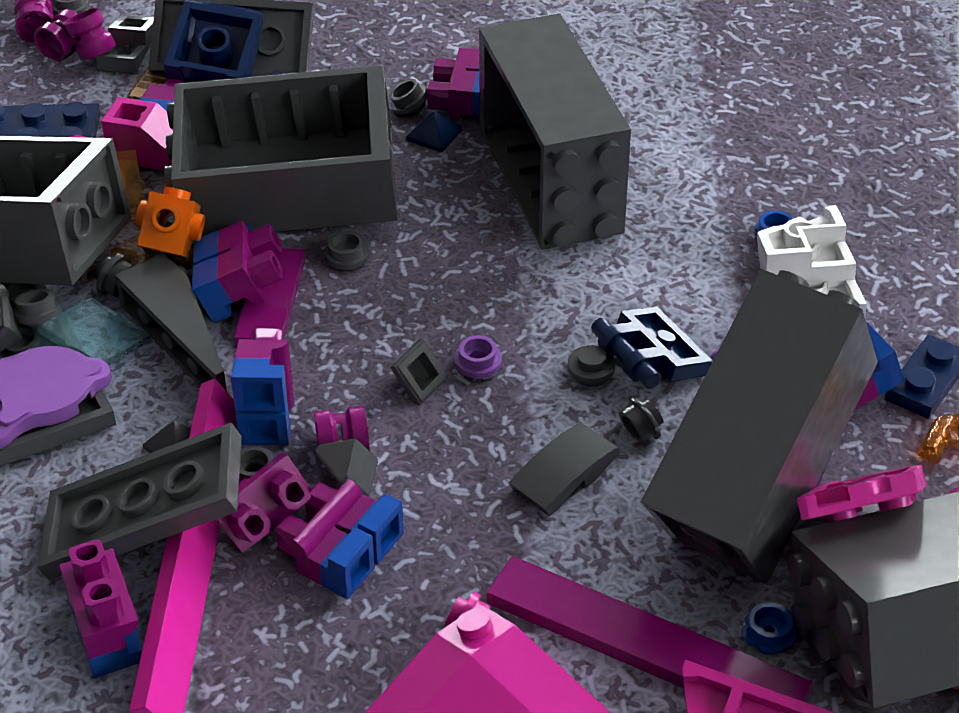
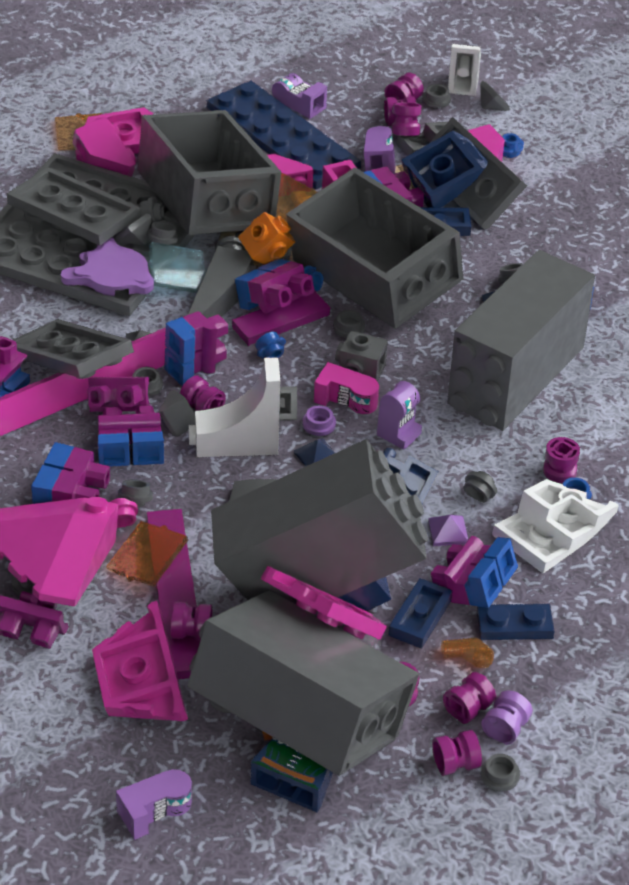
camera: 50 degrees right, 0 degrees up
none -> magenta hips [31,442,110,504]
none -> clear orange piece [106,521,188,587]
none -> dark grey plate [118,479,153,507]
none -> magenta wheel [171,601,213,641]
none -> white arch [189,358,280,457]
none -> blue plate [255,332,286,358]
none -> dark blue slope [294,438,336,466]
none -> dark pink leg [314,362,379,414]
none -> dark grey brick [335,331,388,382]
none -> medium lavender leg [364,126,396,174]
none -> medium lavender leg [377,381,422,450]
none -> dark blue plate [388,578,453,649]
none -> dark grey plate [463,471,497,503]
none -> magenta wheel [543,437,580,483]

